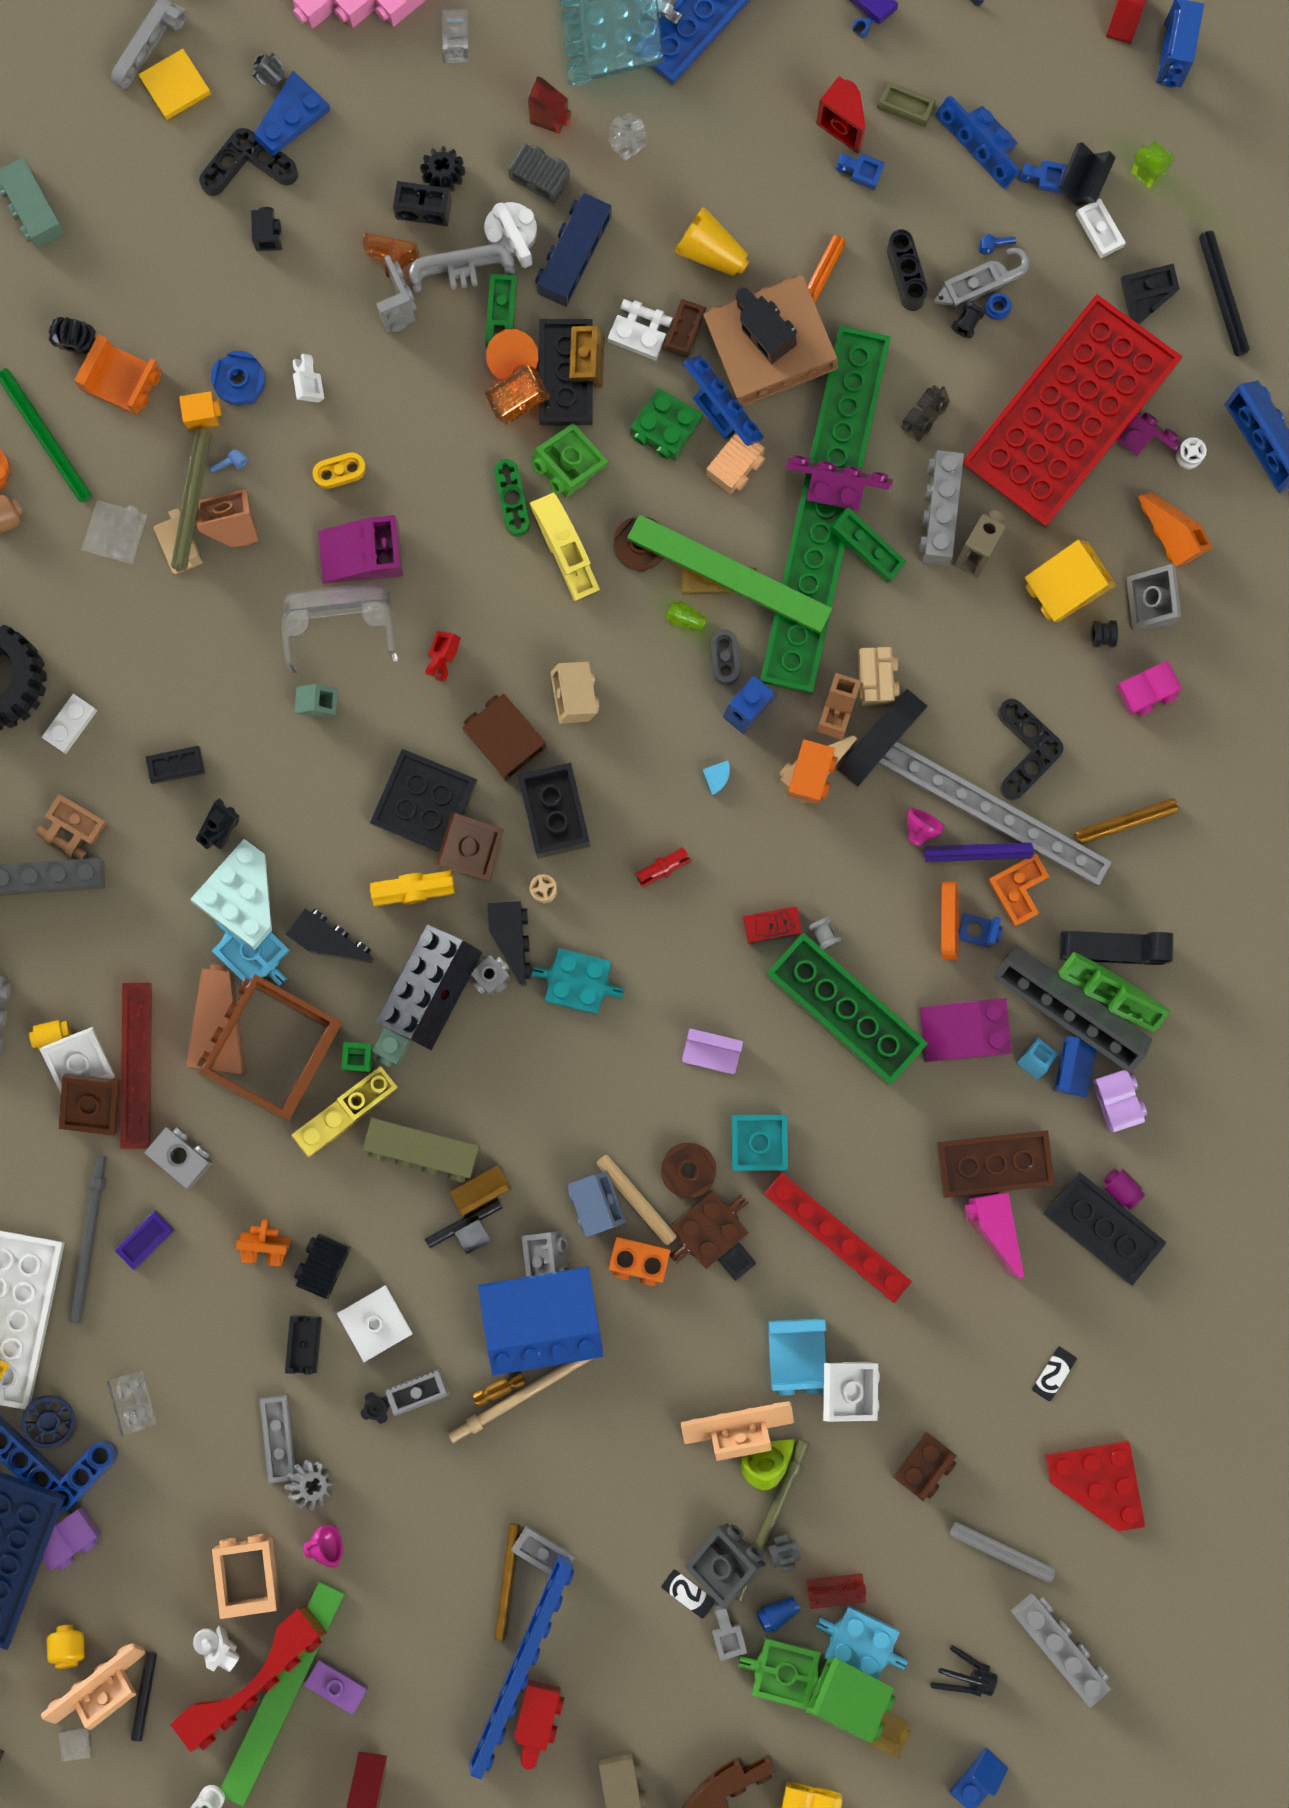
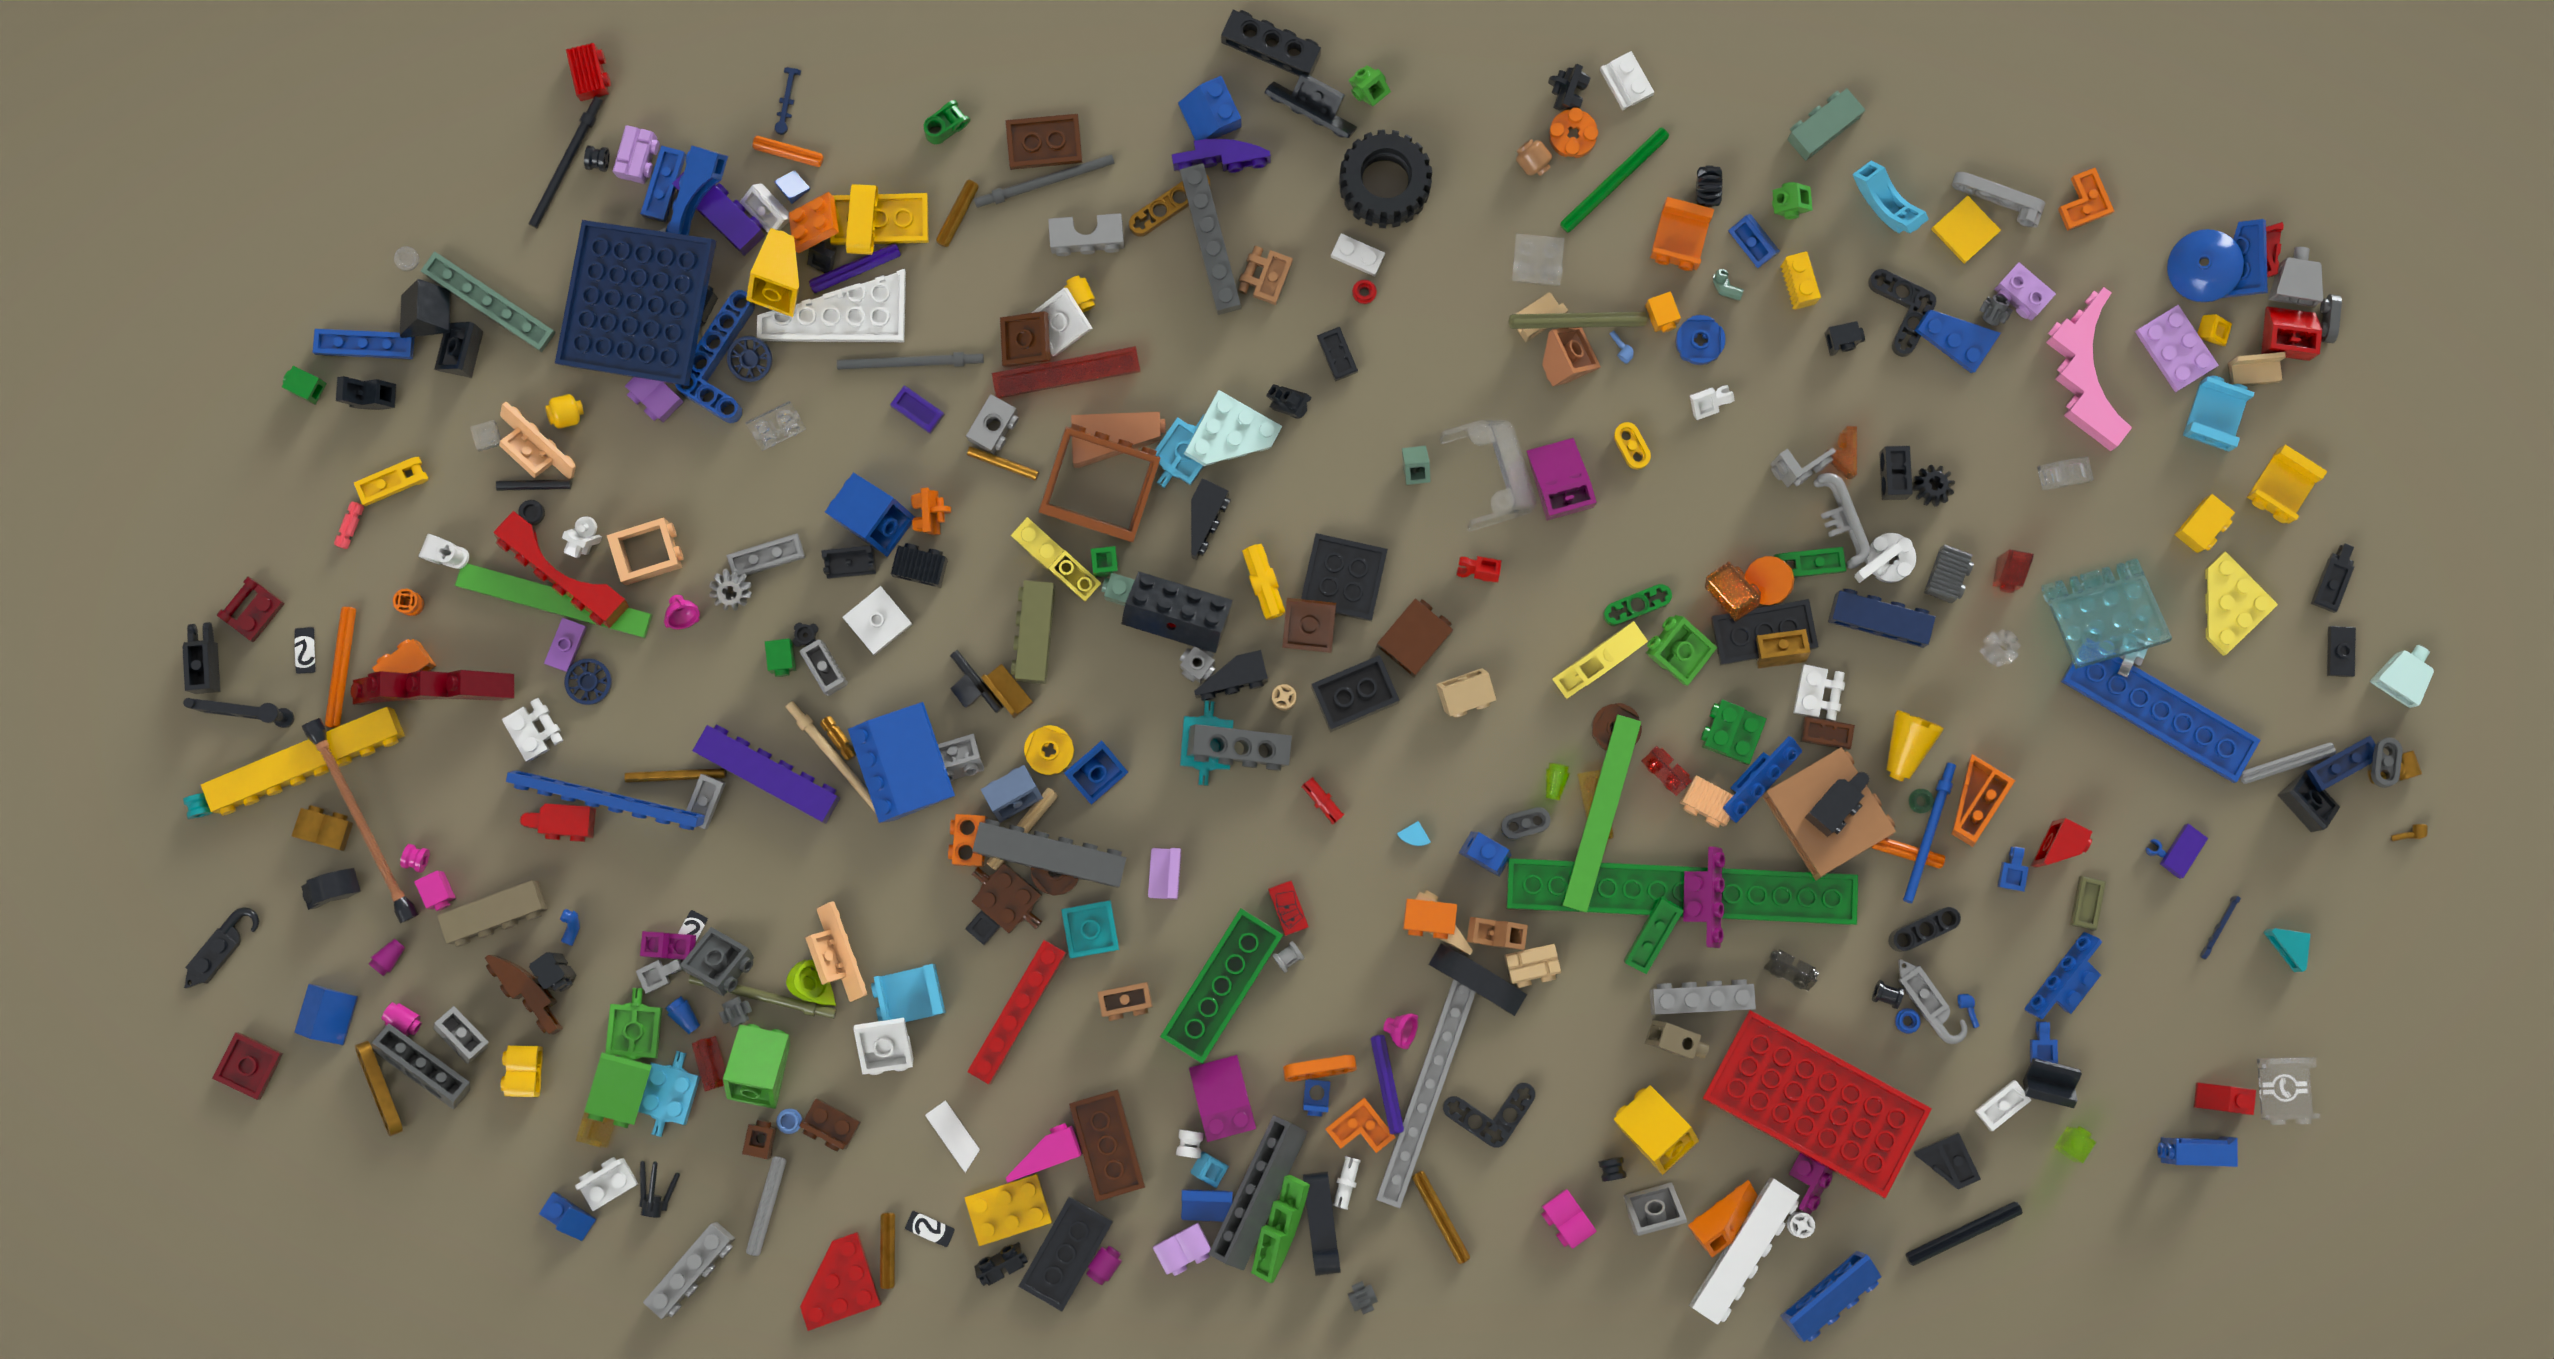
camera: 80 degrees right, 0 degrees up
none -> white plate [502,698,563,762]
none -> black tile [518,500,545,525]
none -> black brick [529,952,576,992]
none -> blue arm [560,909,580,946]
none -> dark blue wheel [564,659,612,705]
none -> white bracket [575,1157,638,1211]
none -> magenta slope [640,931,696,960]
none -> dark purple brick [692,724,840,824]
none -> bright green slope [723,1024,790,1109]
none -> reddish brown brick [742,1120,777,1159]
none -> green brick [765,638,796,677]
none -> medium blue plate [776,1109,802,1134]
none -> blue slope [825,472,916,557]
none -> pearl gold axle [880,1213,895,1289]
none -> white sticker [925,1100,980,1172]
none -> yellow plate [964,1174,1052,1246]
none -> pearl gold bar [967,446,1039,481]
none -> dark grey brick [972,819,1127,888]
none -> black hinge [974,1242,1028,1286]
none -> yellow plate [1024,725,1074,776]
none -> blue slope [1064,740,1128,805]
none -> medium nougat brick [1097,982,1153,1021]
none -> white wheel [1176,1130,1204,1158]
none -> dark grey brick [1187,724,1292,771]
none -> white pin [1332,1156,1361,1210]
none -> dark grey gear [1348,1281,1378,1315]
none -> red plate [1352,280,1377,304]
none -> clear red hinge [1641,746,1692,796]
none -> white brick [1689,1178,1800,1325]
none -> sand green arm [1713,269,1744,301]
none -> blue slope [1728,214,1780,268]
none -> bright green brick [1772,182,1813,219]
none -> yellow brick [1780,251,1821,310]
none -> medium azure arch [1852,160,1929,234]
none -> blue bar [1903,763,1956,903]
none -> clear green plate [1908,789,1934,814]
none -> orange wedge [1951,754,2016,847]
none -> lavender brick [1994,262,2056,321]

